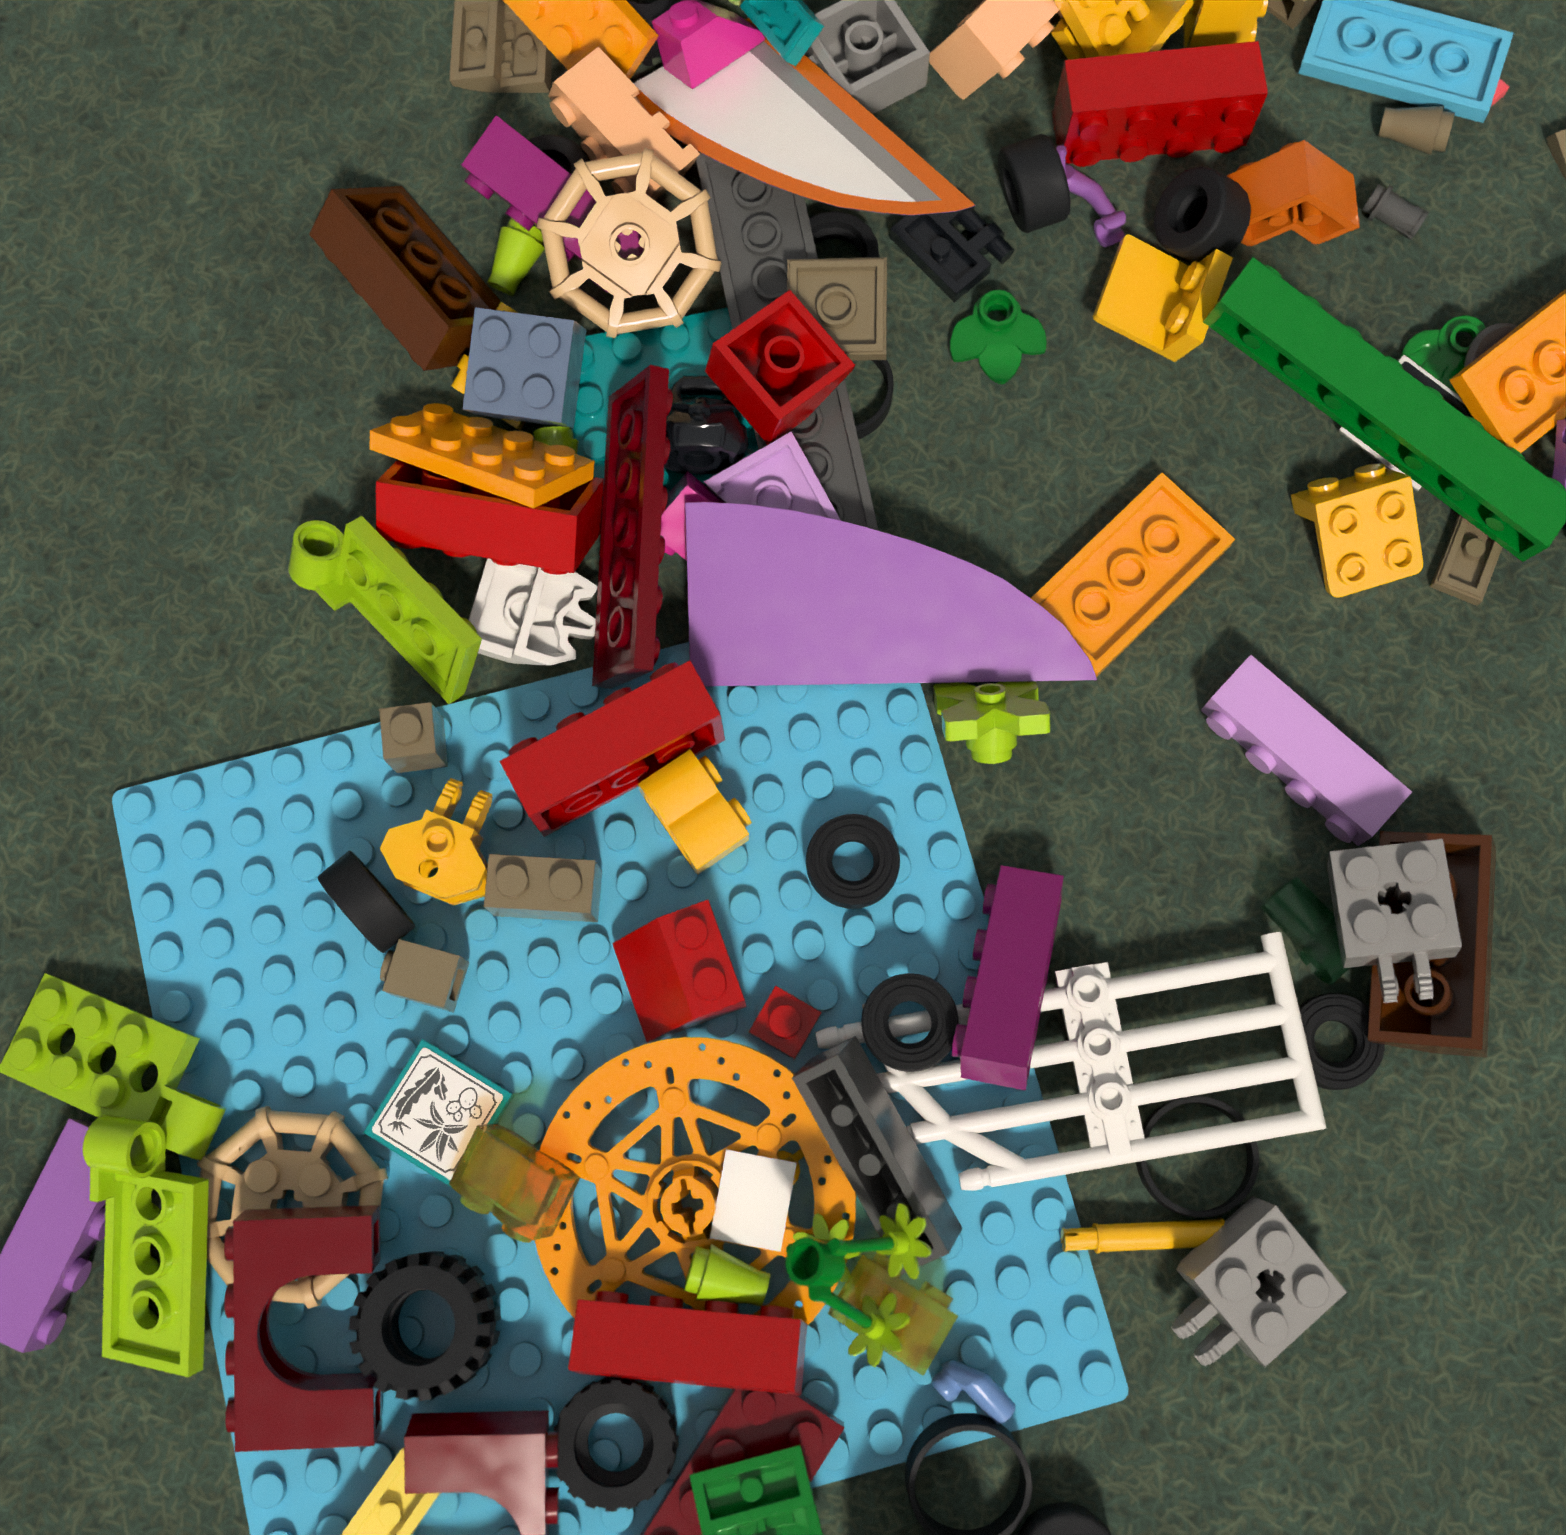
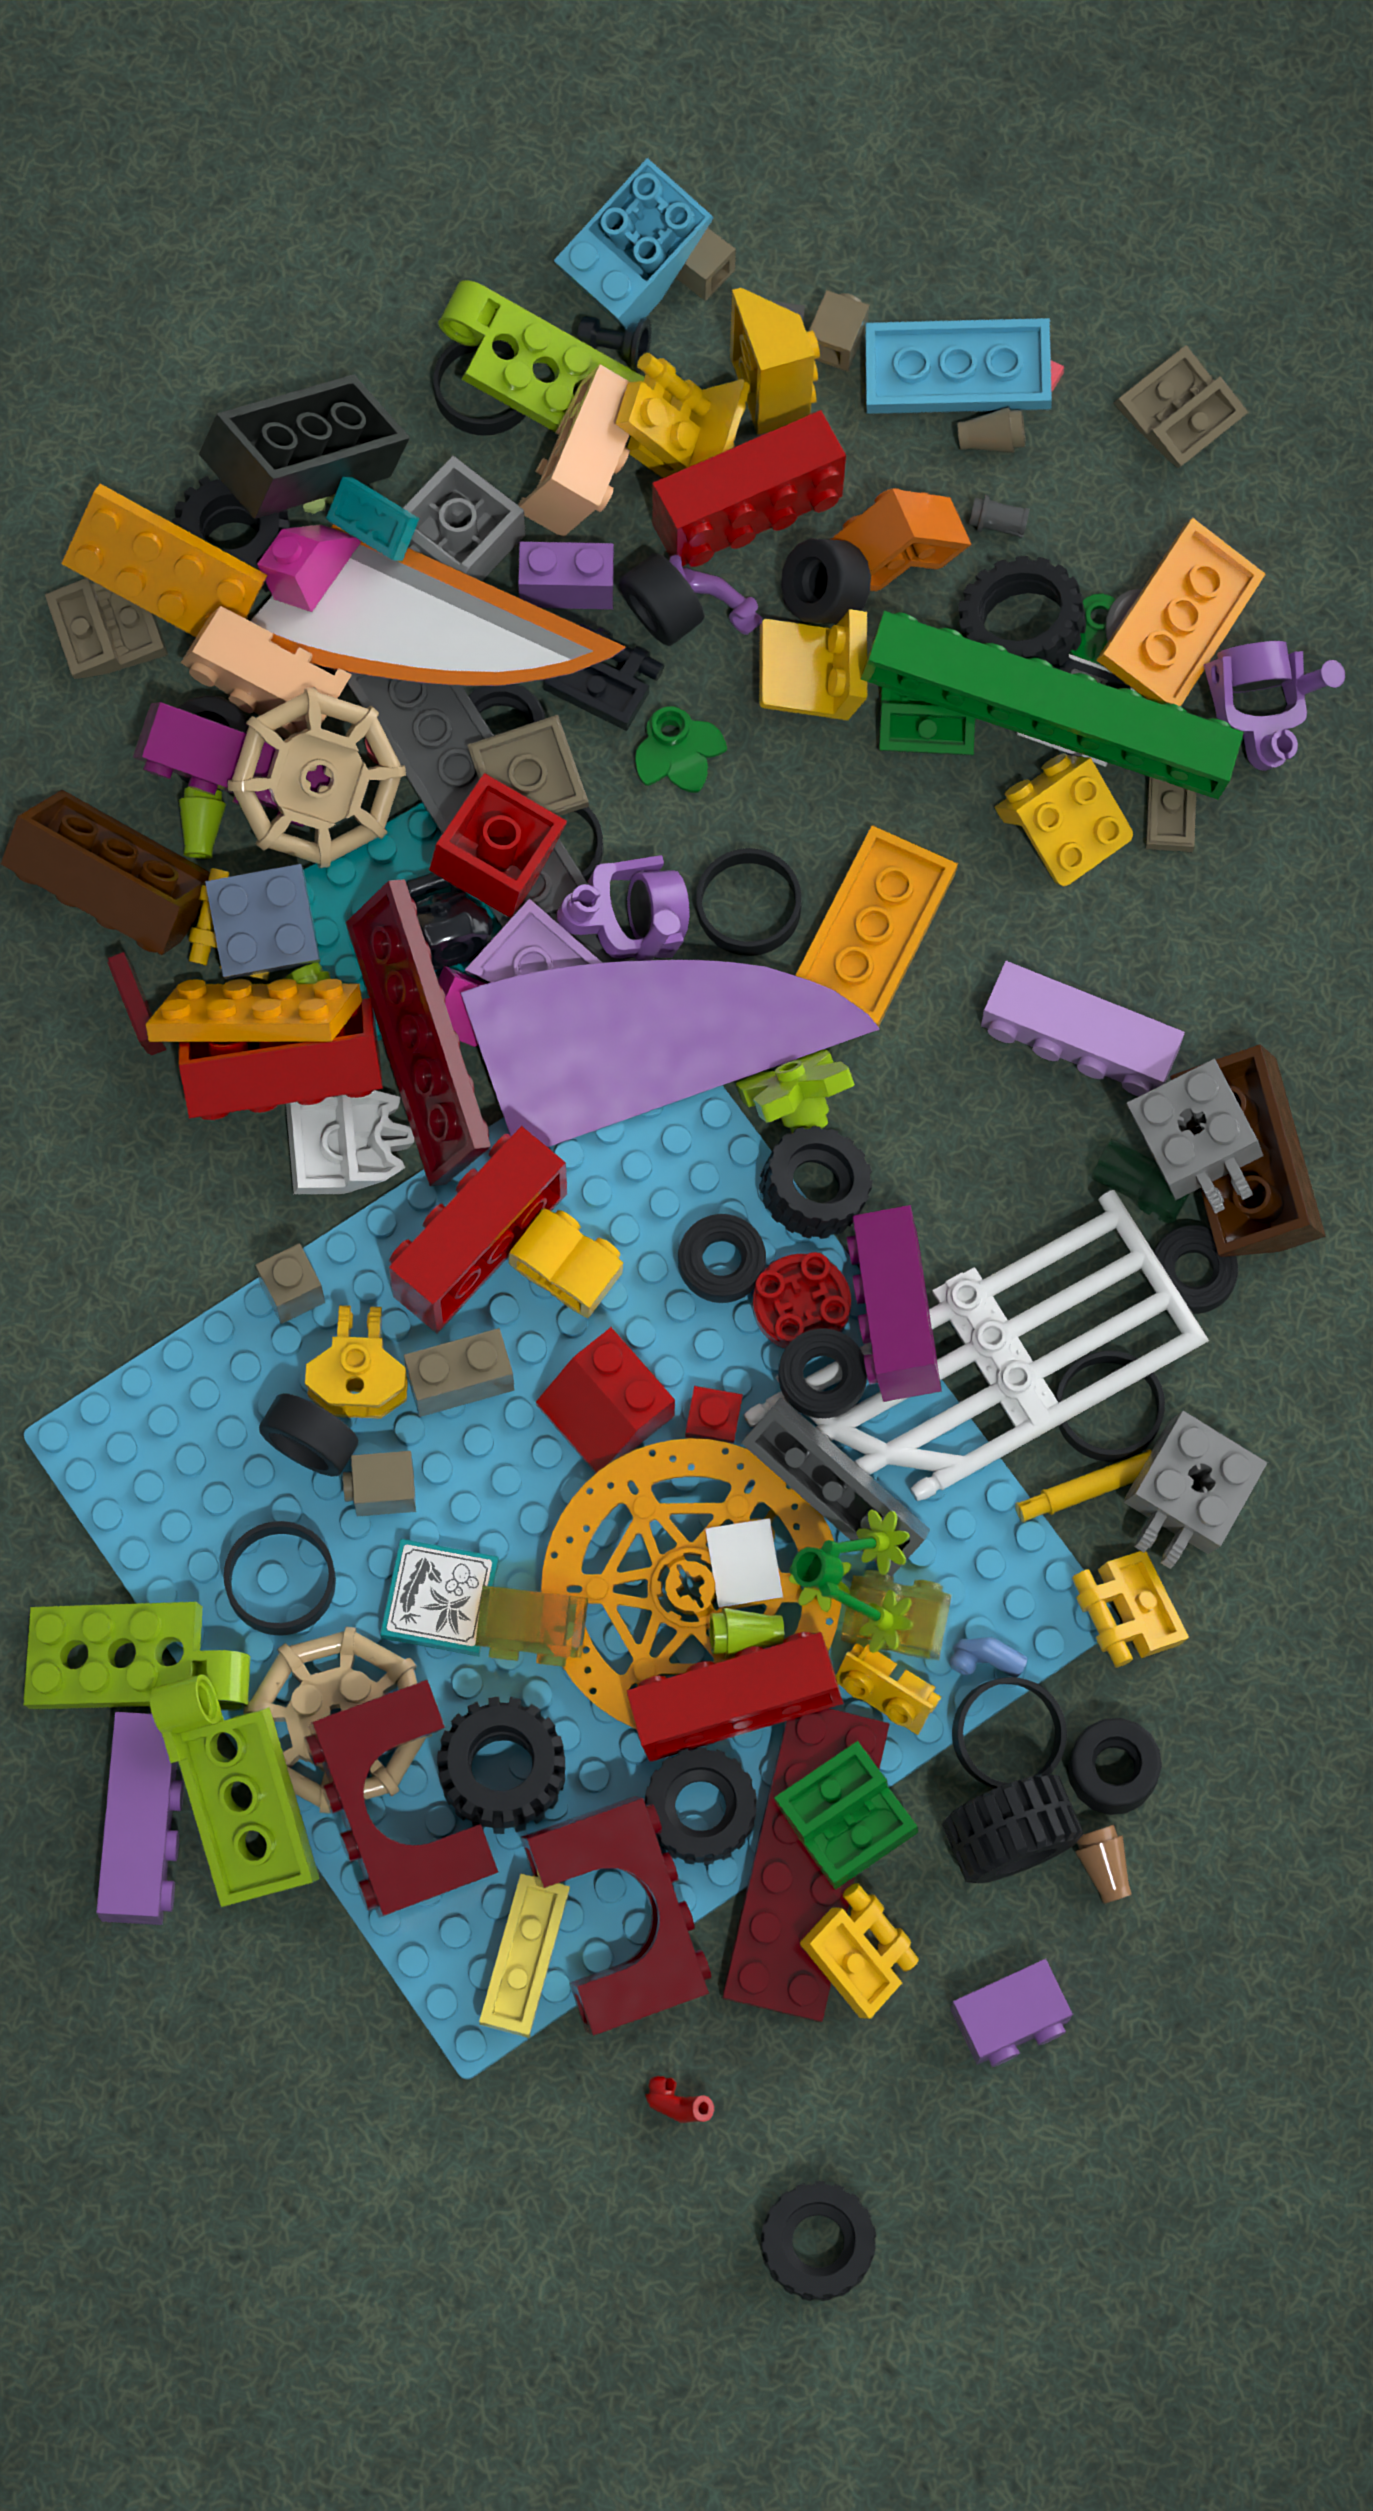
camera: 25 degrees left, 5 degrees down
lime hinge [288,516,482,704] -> none
none -> dark red tile [107,952,167,1056]
none -> black tyre [224,1521,336,1635]
none -> medium lavender brick [519,542,614,609]
none -> medium lavender piece [557,855,689,961]
none -> black tyre [696,848,801,956]
none -> red tile [753,1252,851,1349]
none -> black tyre [759,1126,873,1239]
none -> yellow hinge [836,1643,942,1735]
none -> green slope [879,687,975,756]
none -> black tyre [958,556,1086,666]
none -> yellow plate [1072,1551,1189,1668]

